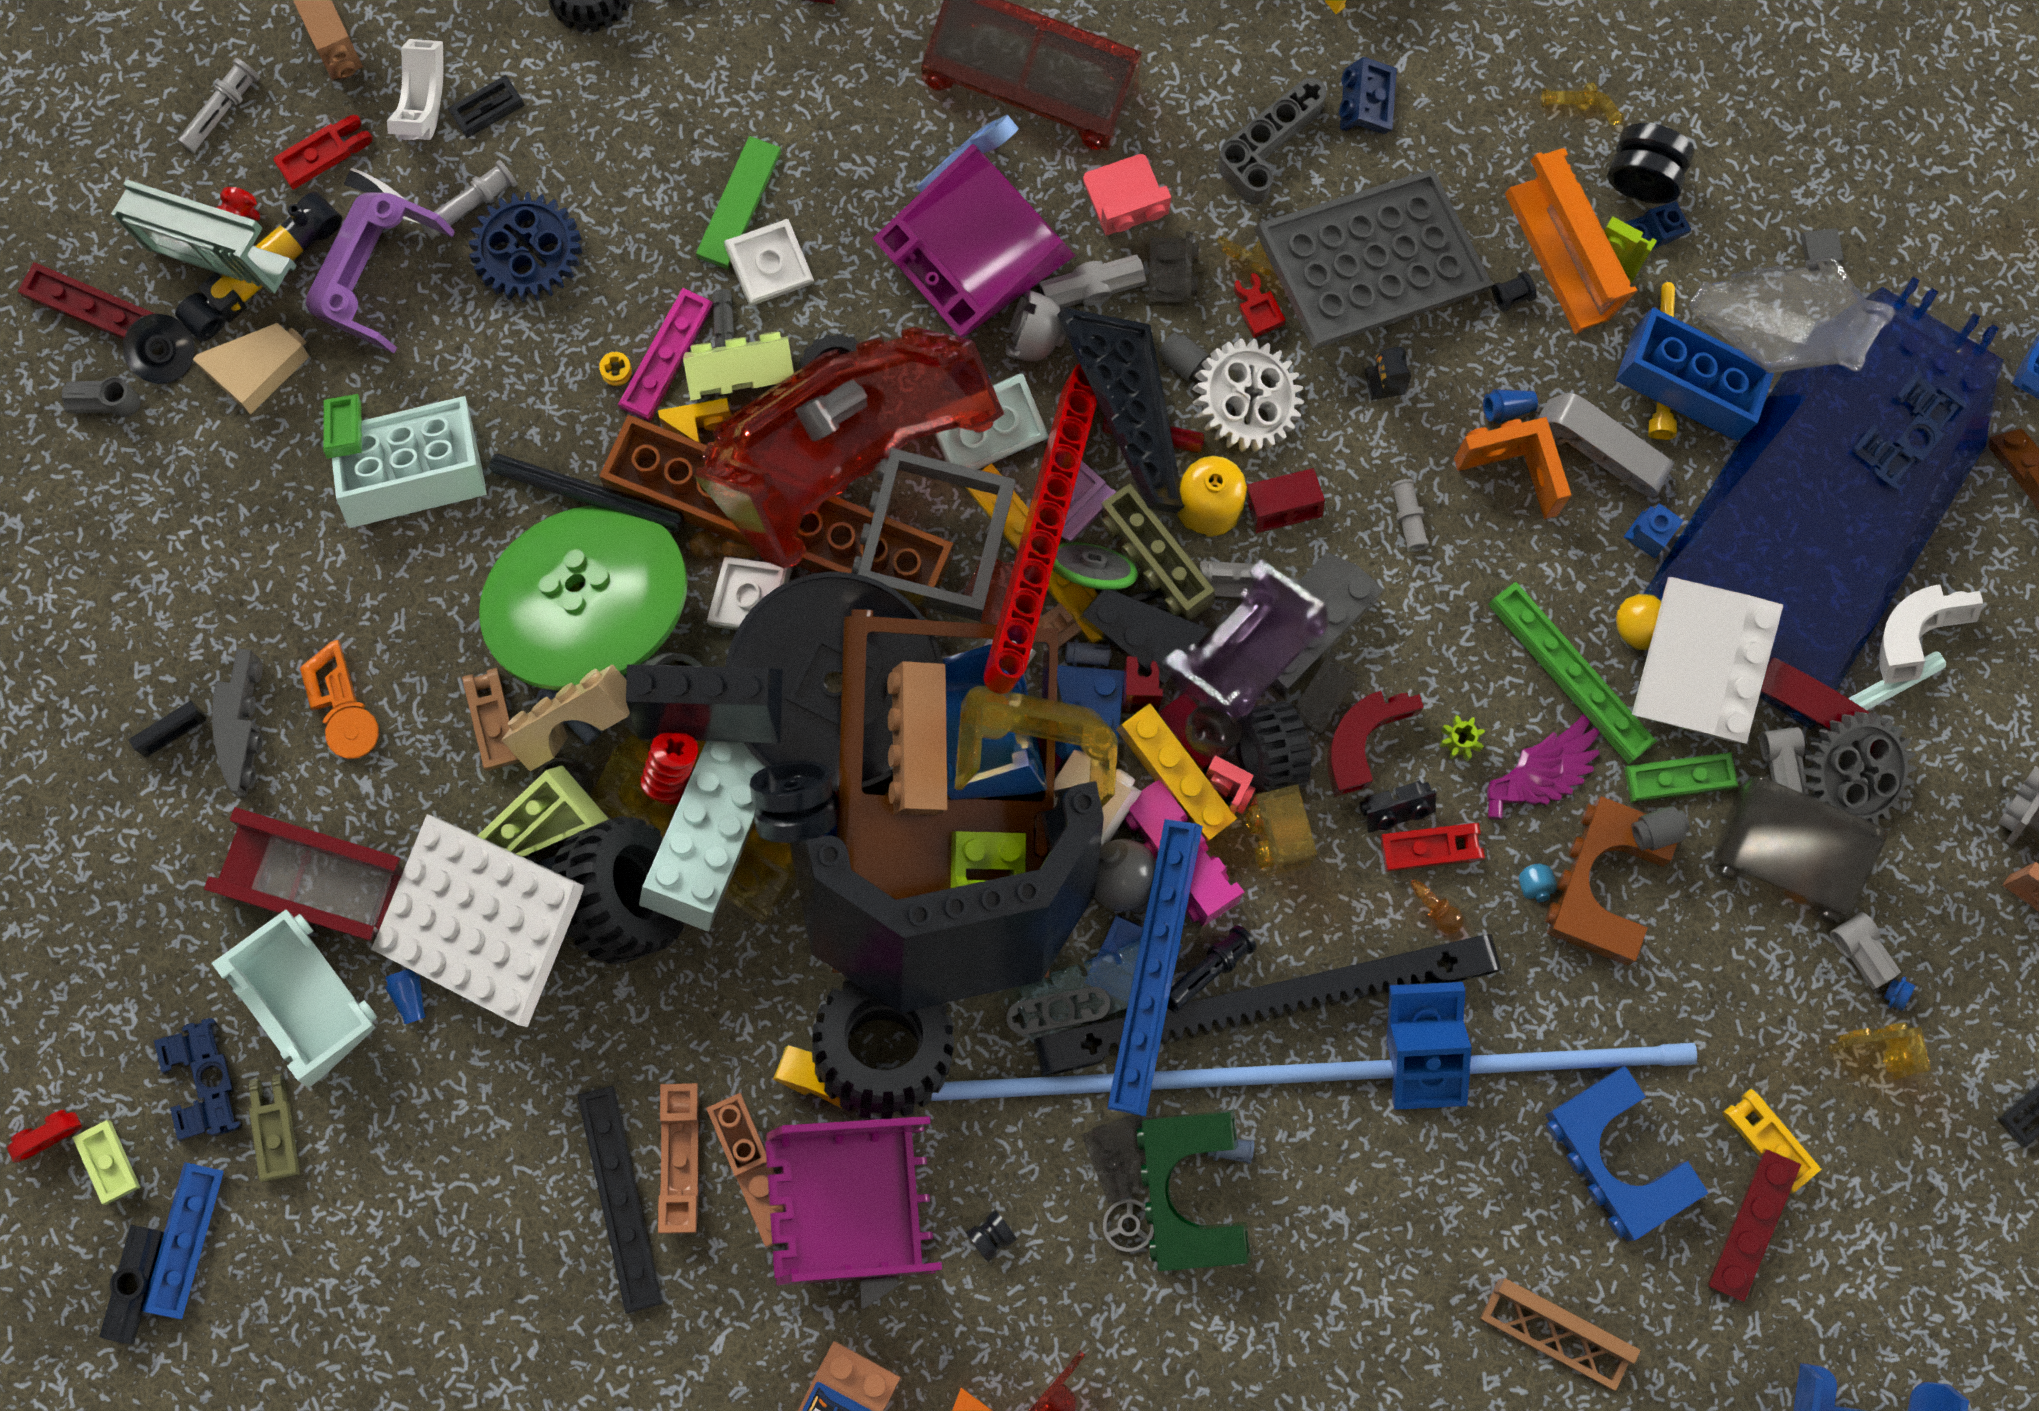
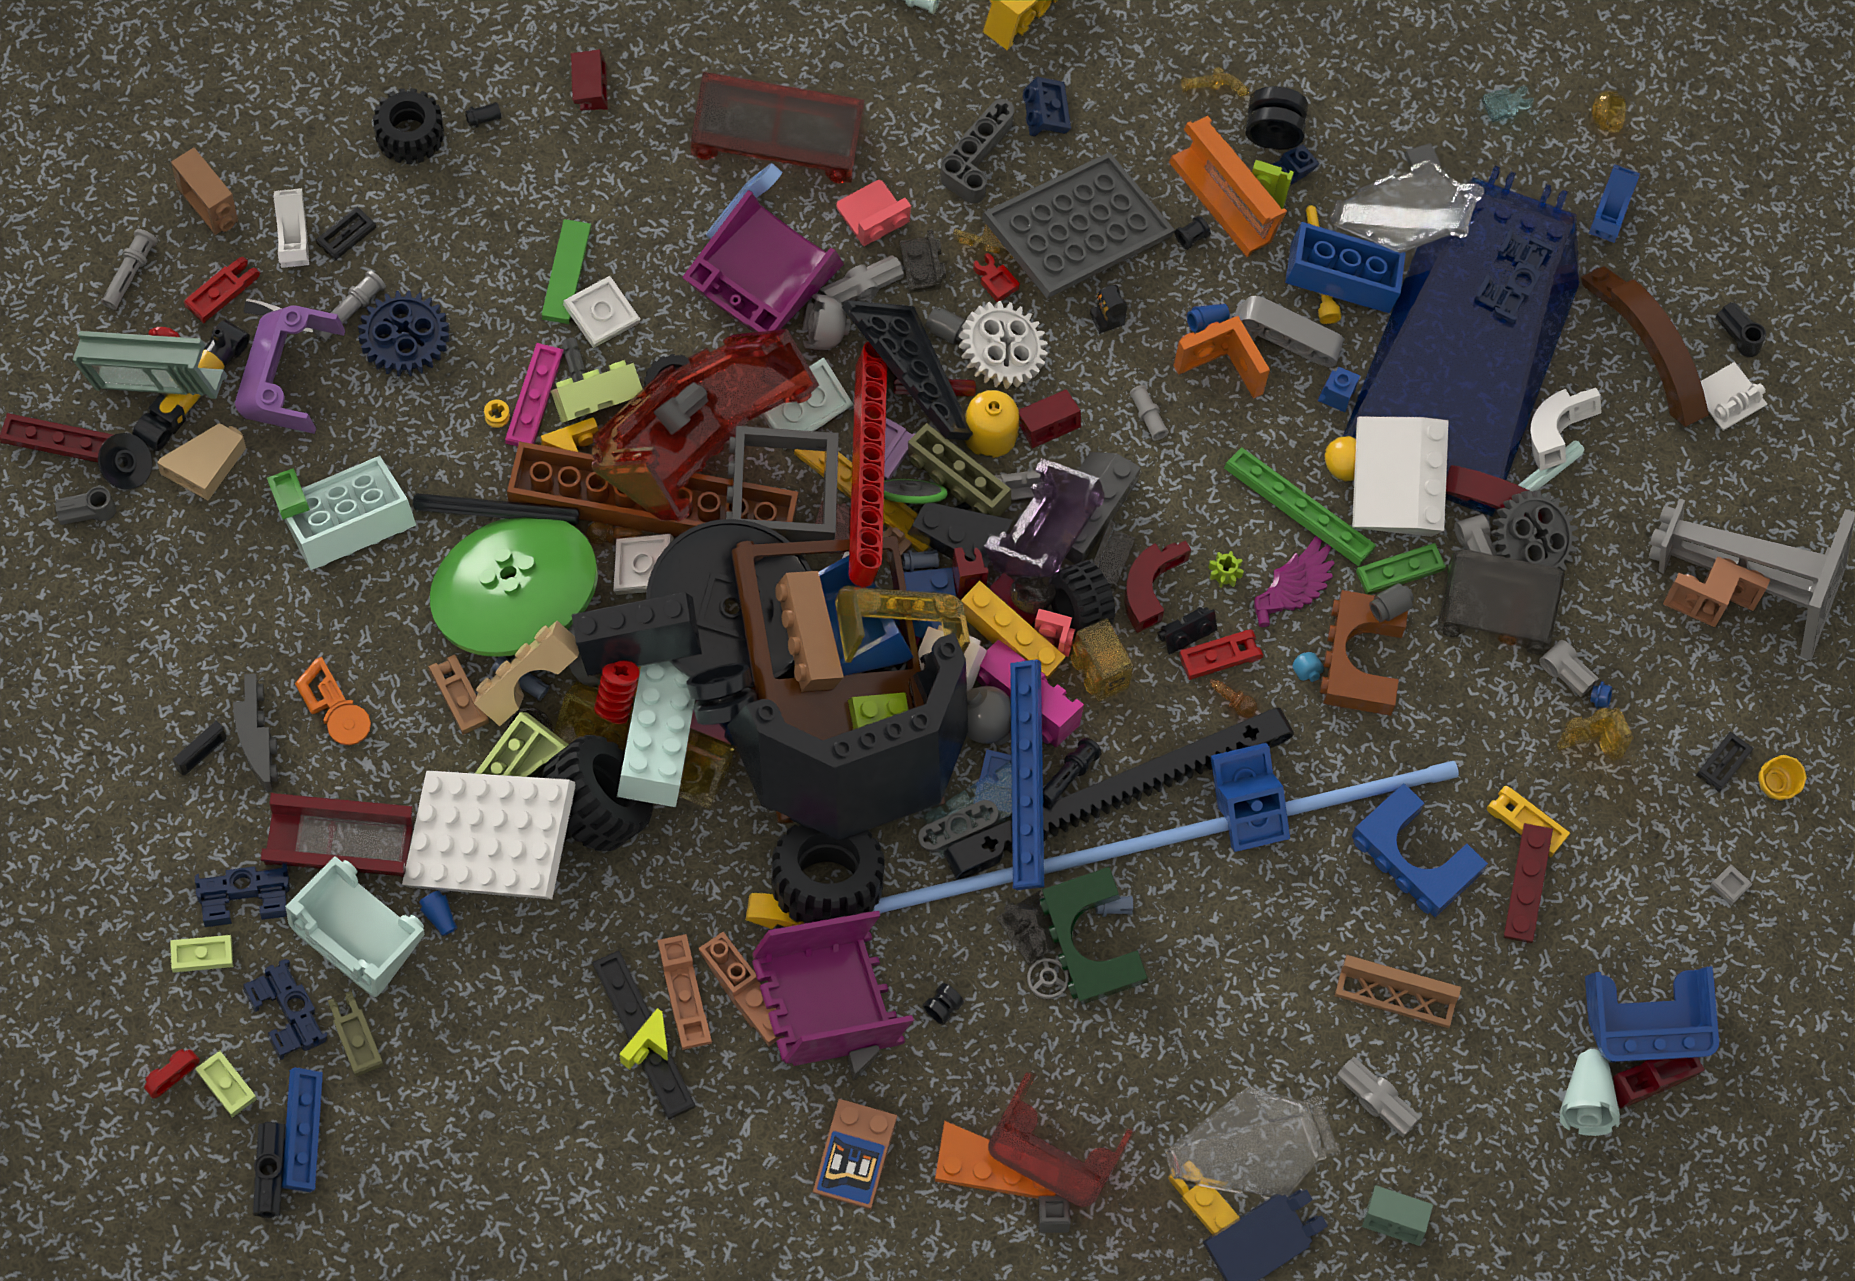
camera: 15 degrees left, 10 degrees down
none -> yellowish green plate [170,935,233,973]
none -> dark blue piece [195,863,290,927]
none -> neon yellow slope [620,1008,668,1070]
none -> clear light blue plate [1482,86,1534,122]
none -> light grey tile [1710,864,1752,906]

